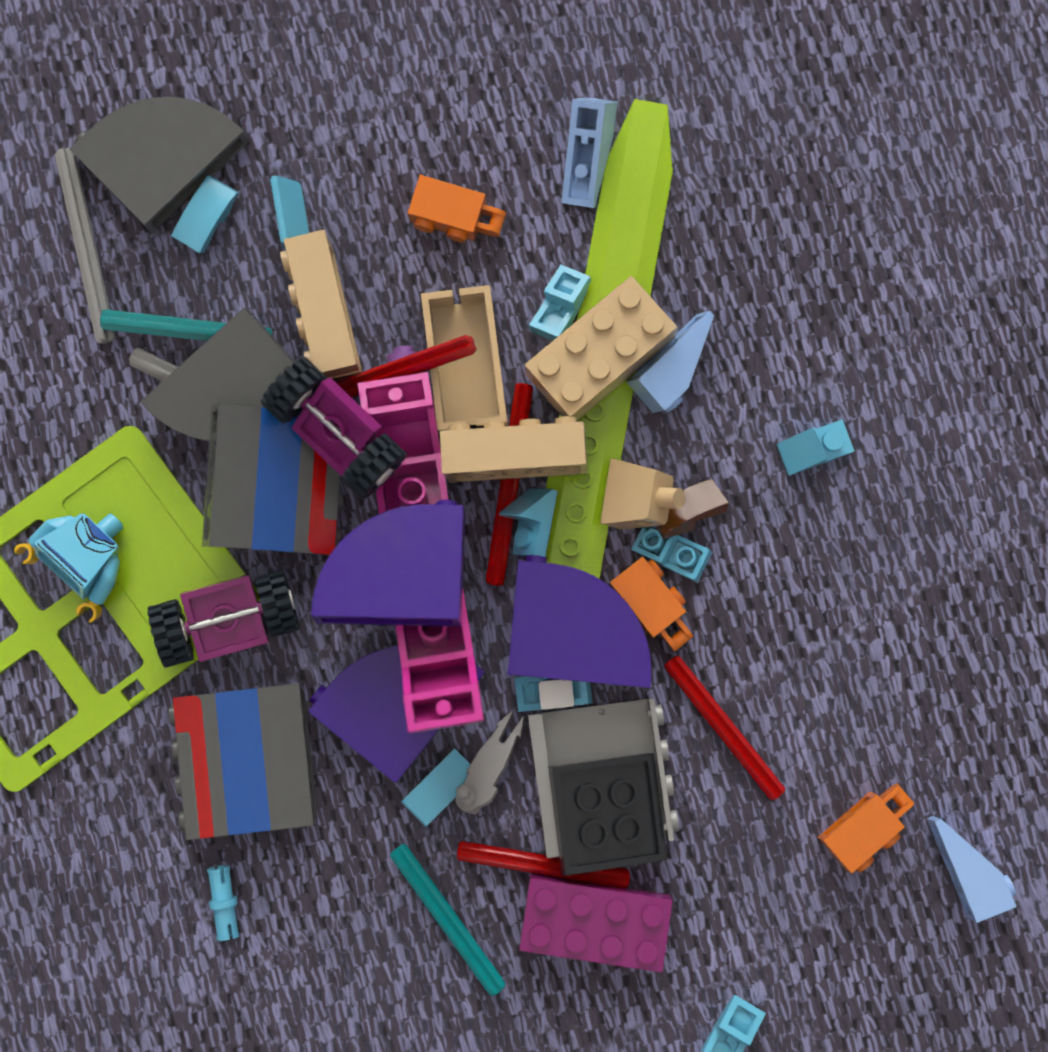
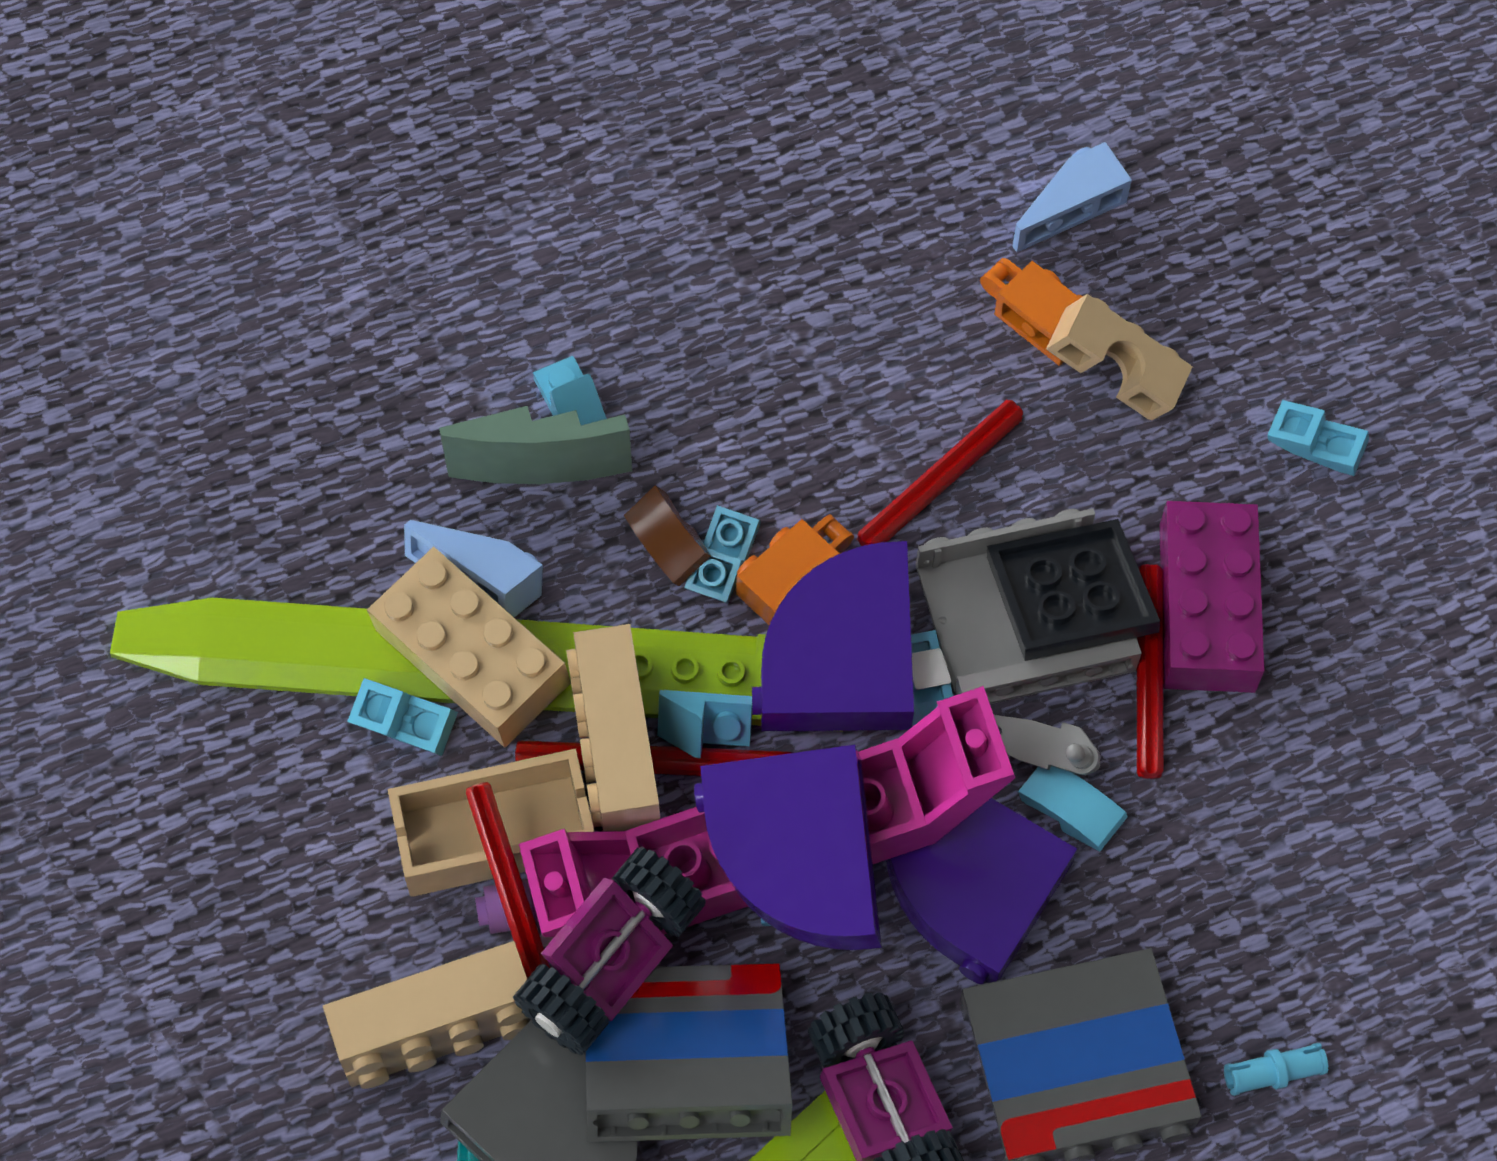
camera: 100 degrees left, 20 degrees down
medium azure slope [270,176,309,250] -> none
teal axle [390,844,505,996] -> none
orange brick [408,175,506,243] -> none
light blue slope [561,97,618,208] -> none
tan torso [600,459,685,530] -> none
none -> sand green slope [439,406,632,484]
none -> tan arch [1046,294,1193,421]

